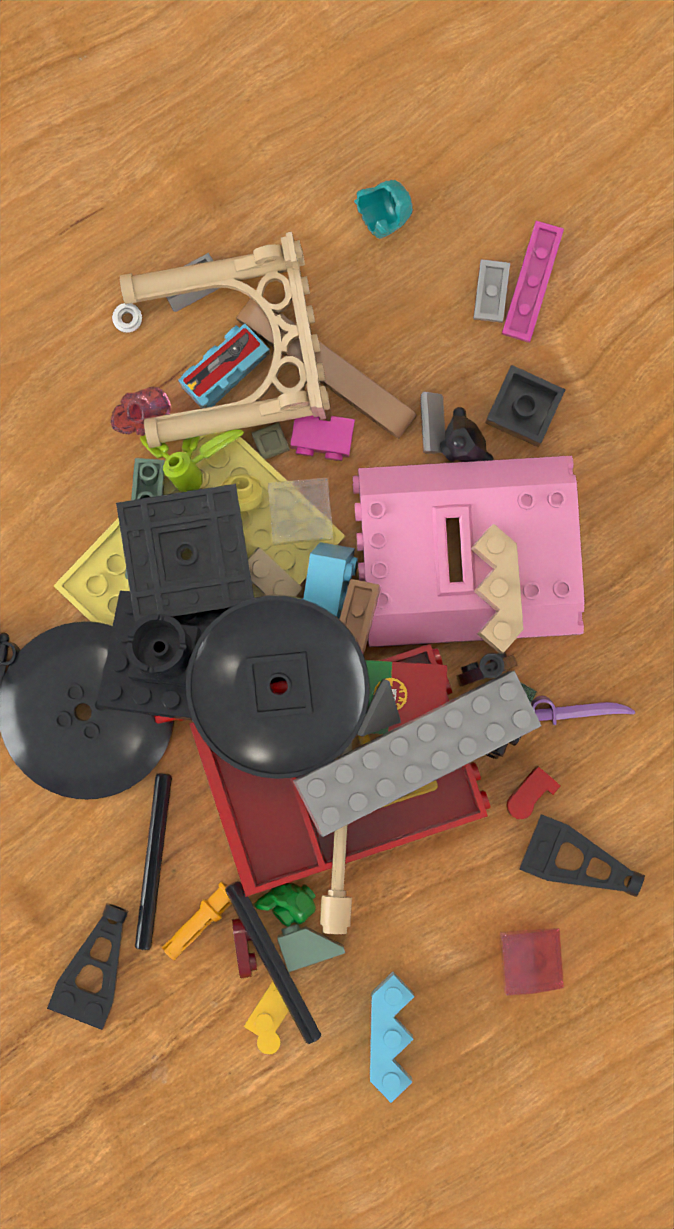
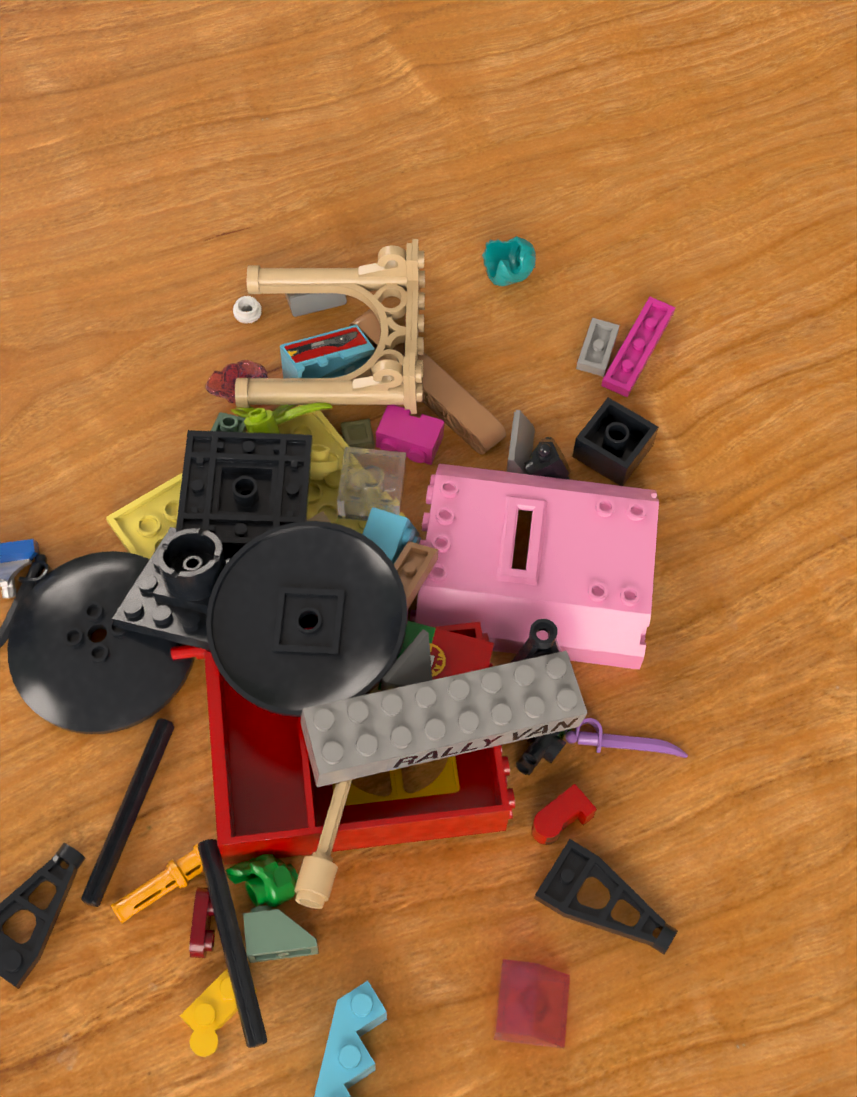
camera: 10 degrees right, 25 degrees down
tan brick [471,524,524,654] -> none

